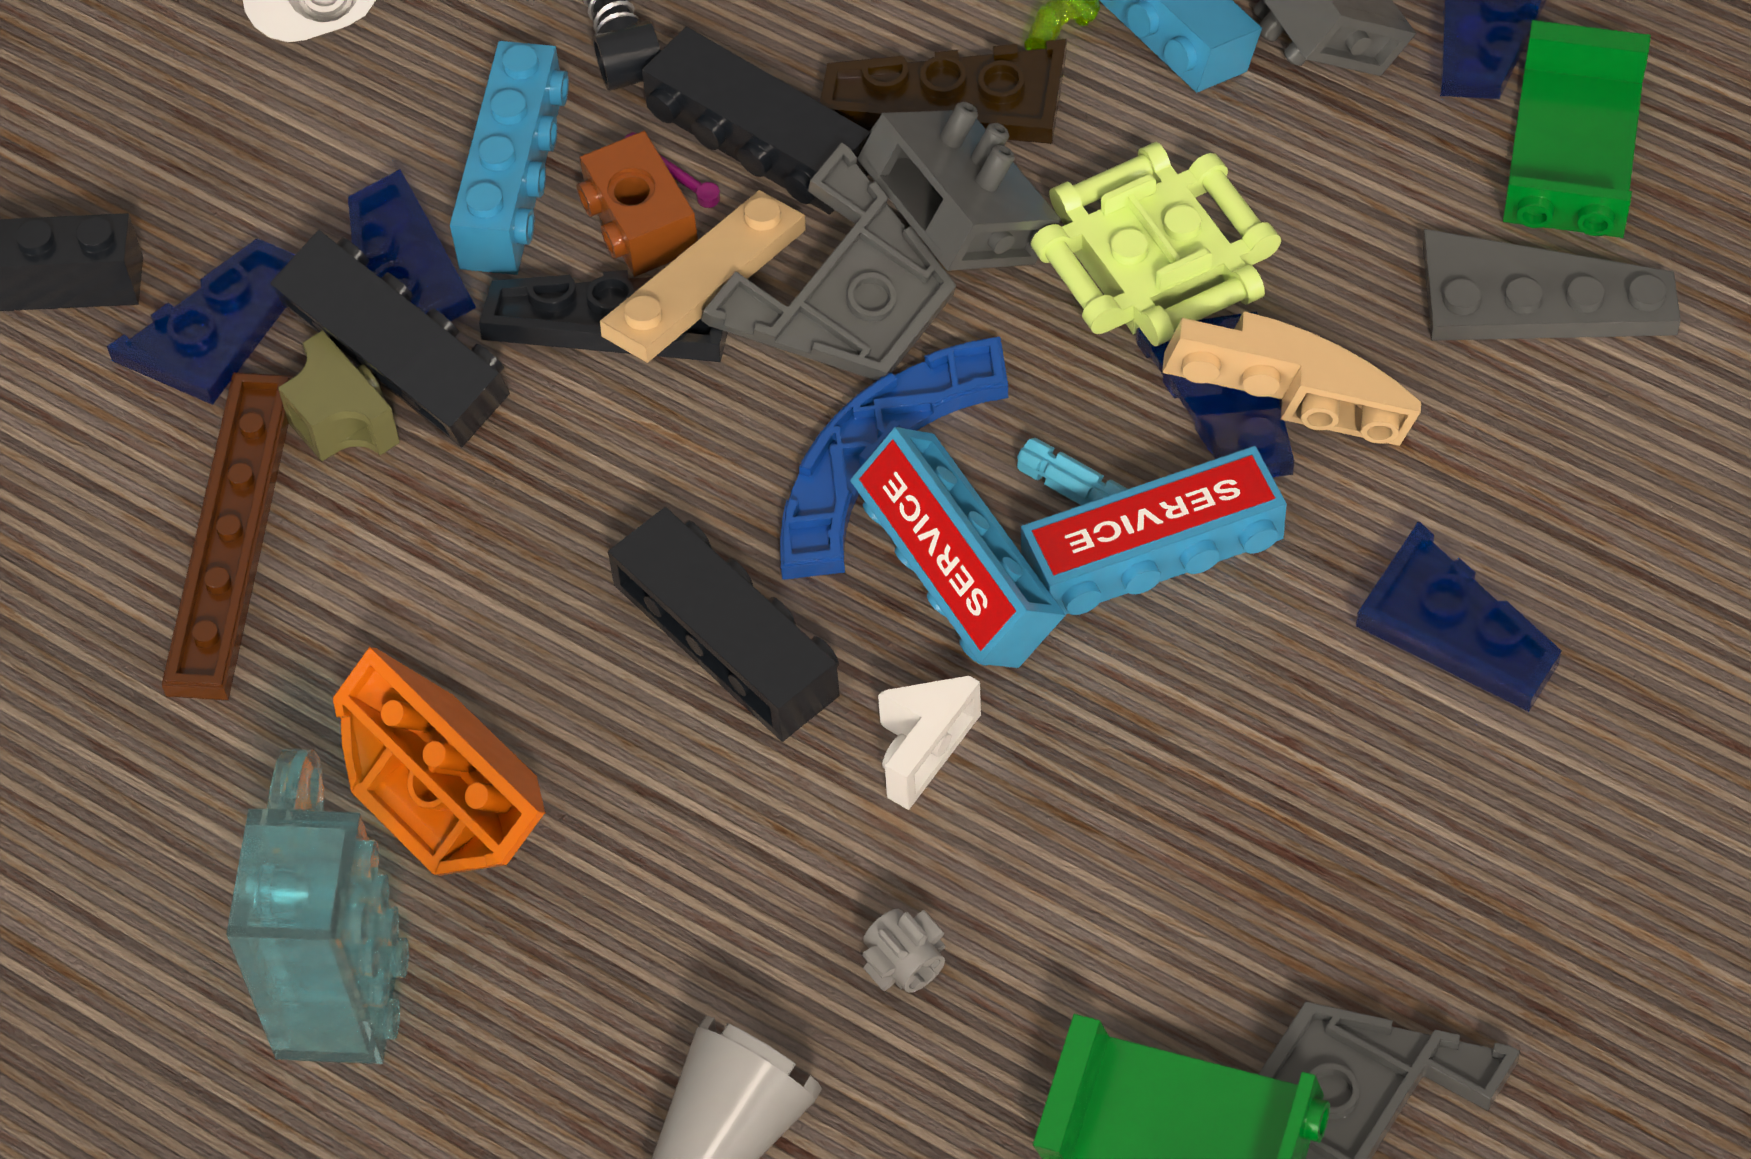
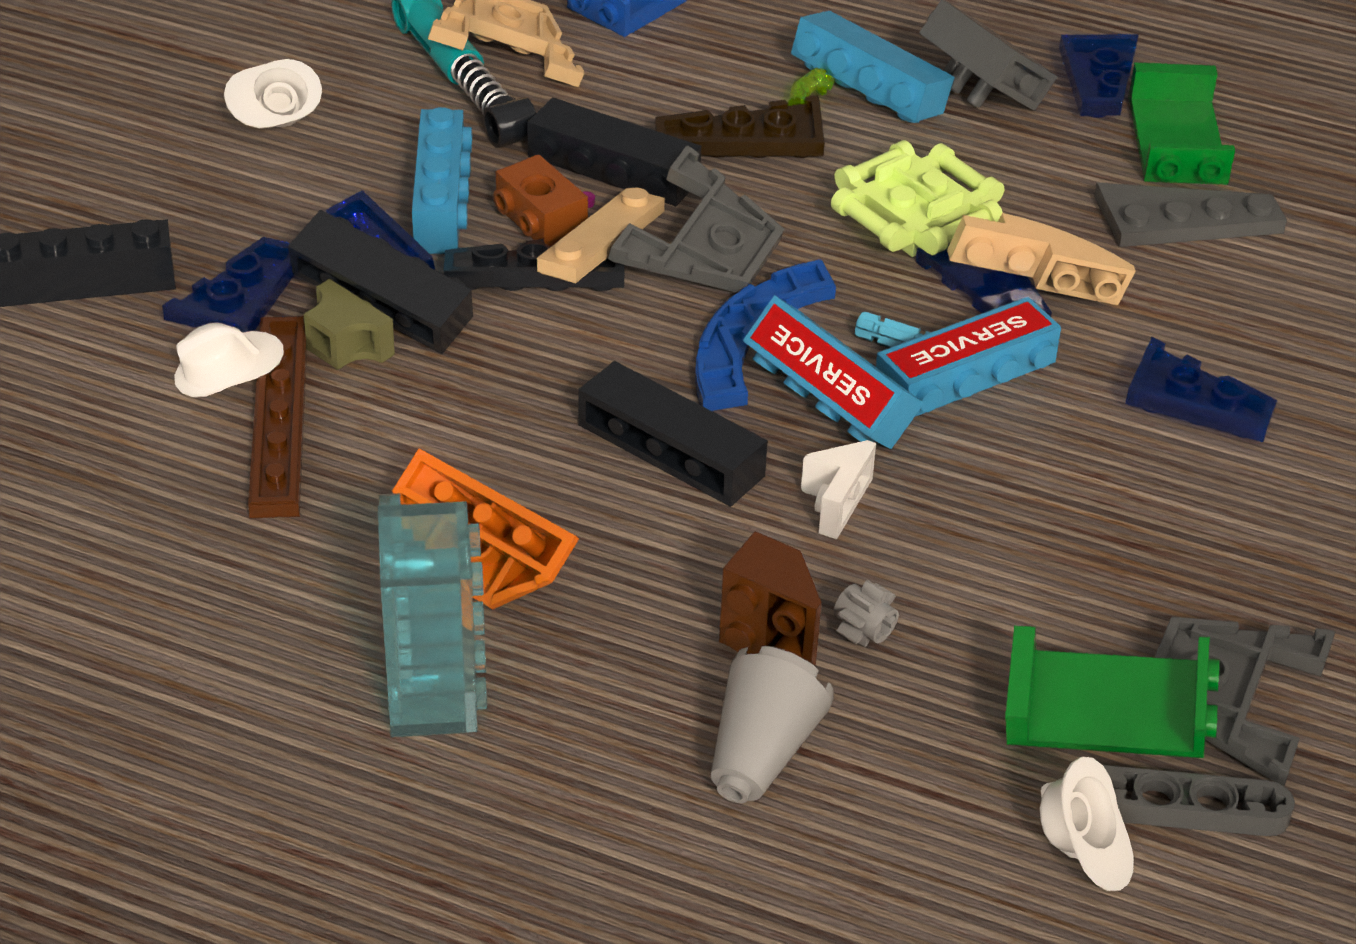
camera: 15 degrees left, 15 degrees down
dark grey piece [857,102,1061,271] -> none
none -> white piece [175,322,284,397]
none -> reddish brown slope [719,531,822,667]

